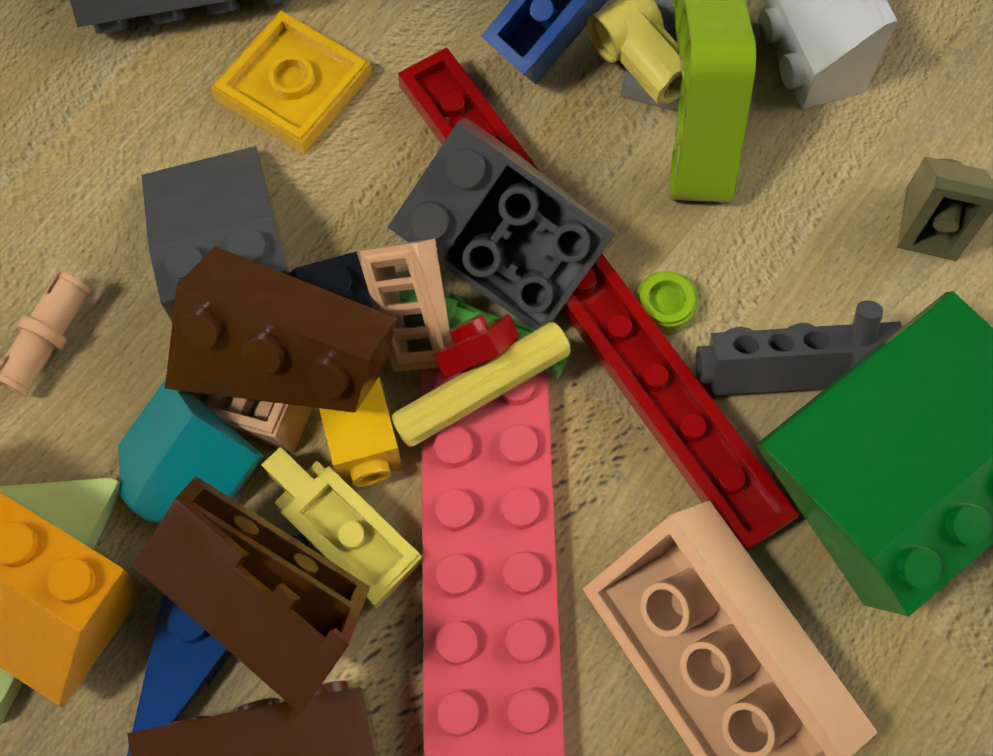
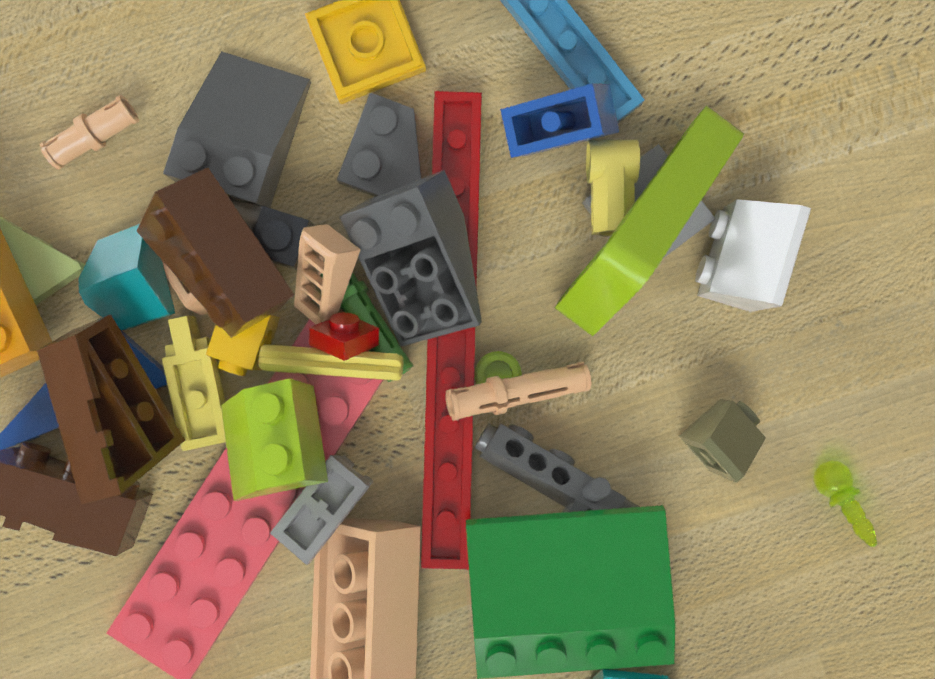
camera: 30 degrees right, 20 degrees up
none -> lime slope [221,378,328,501]
none -> light grey hinge [270,455,373,565]
none -> dark grey wing [337,92,421,197]
none -> light nougat pin [446,361,592,421]

